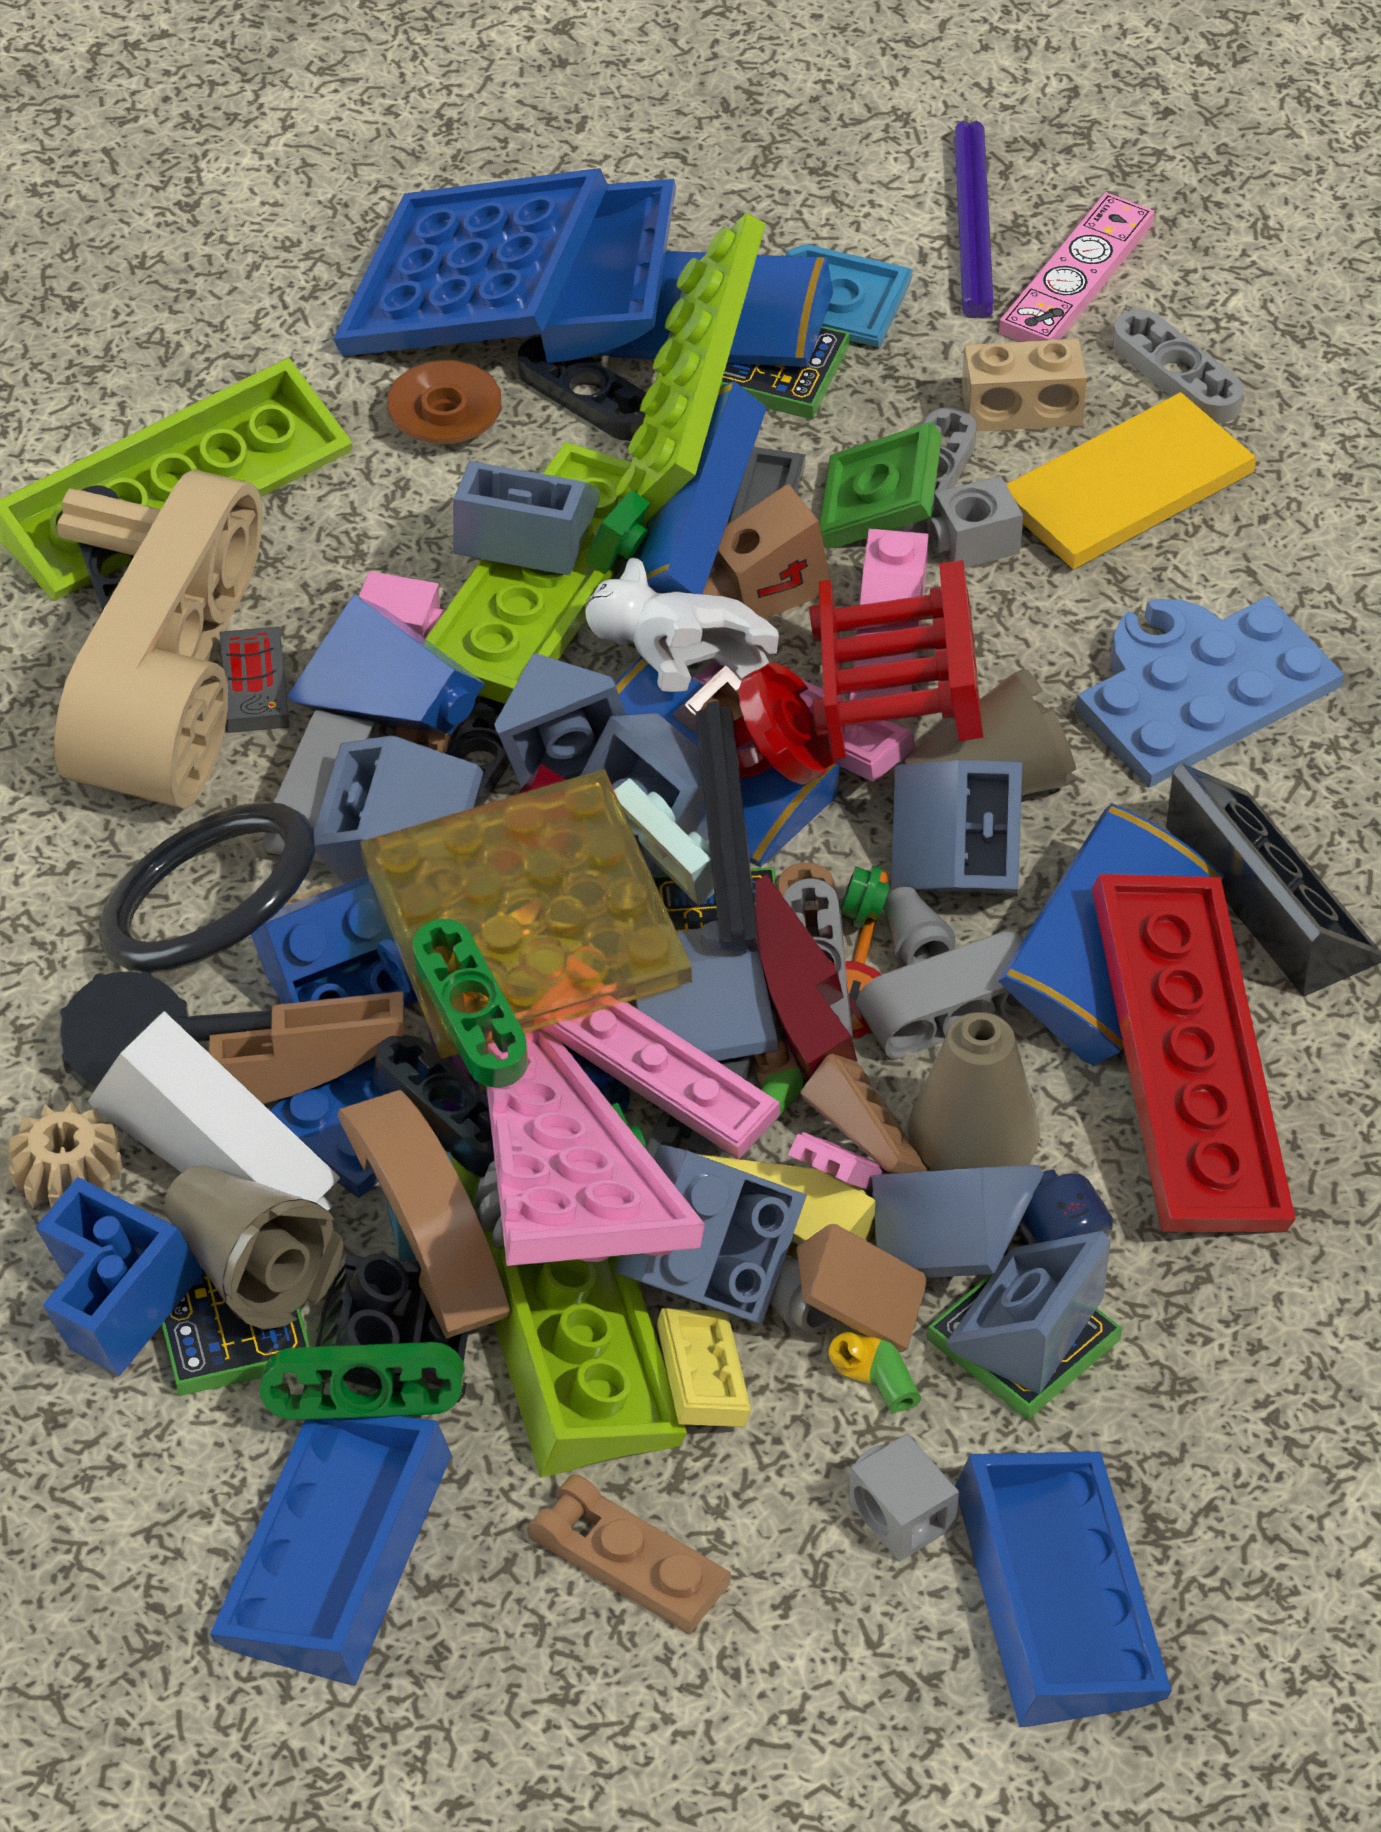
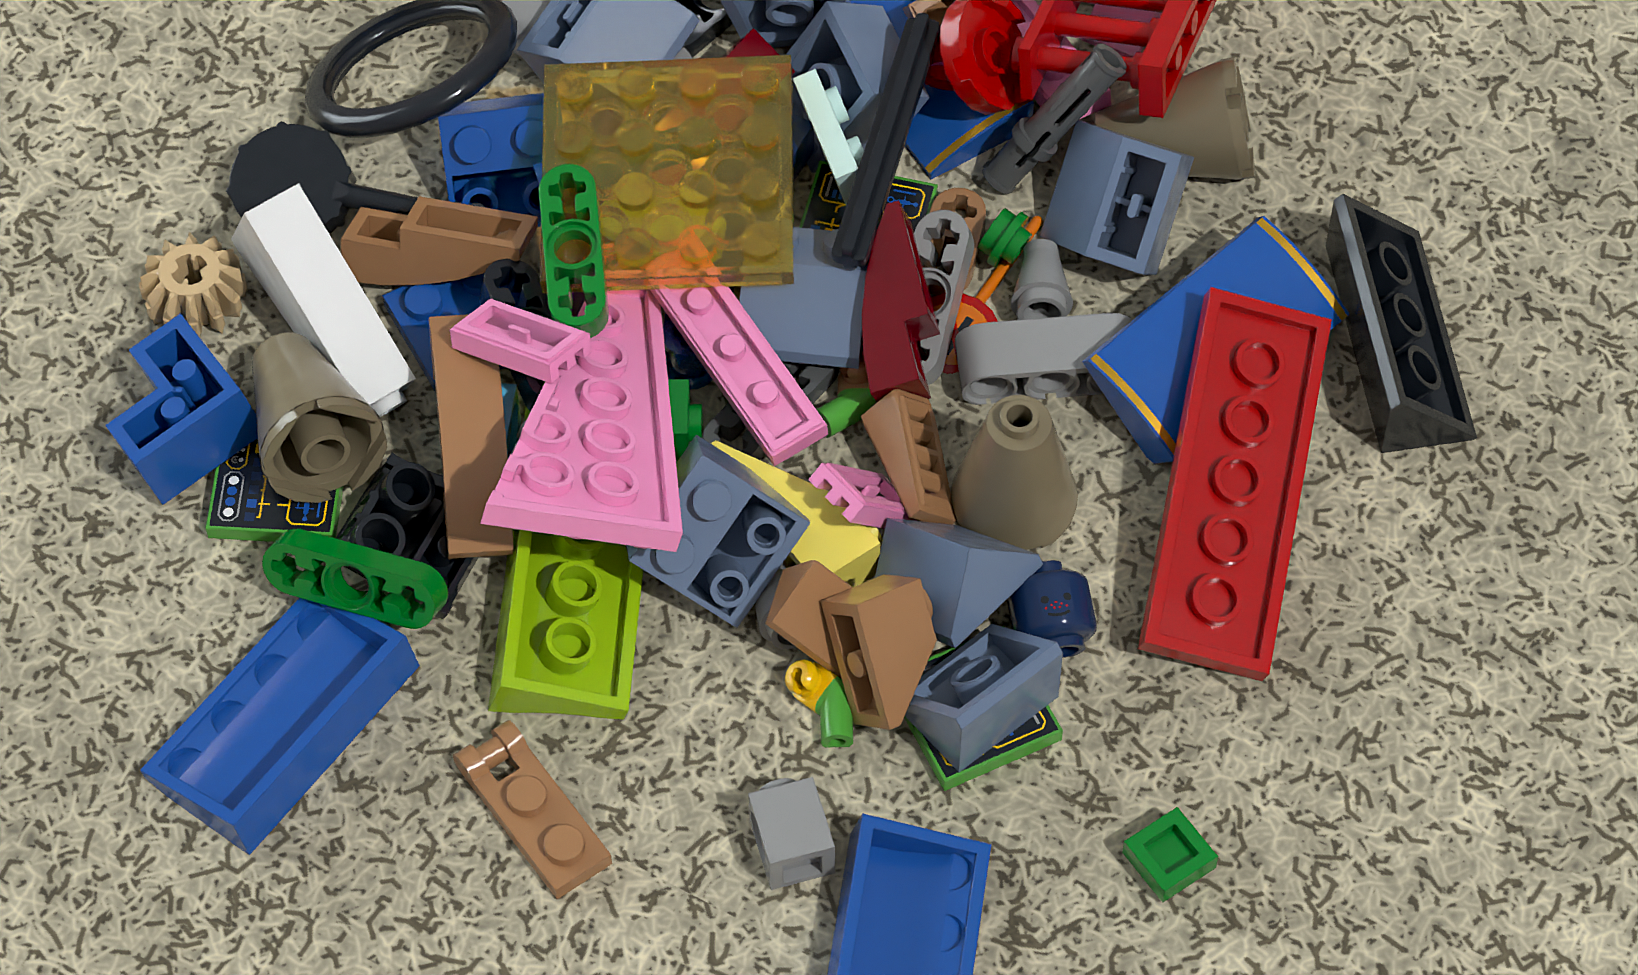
camera: 20 degrees right, 10 degrees up
light yellow plate [656,1308,751,1427] -> none
medium blue plate [1075,596,1344,788] -> none
none -> bright pink tile [450,299,592,384]
none -> medium nougat slope [821,574,937,730]
none -> dark grey pin [982,43,1127,194]
none -> green plate [1122,807,1218,903]

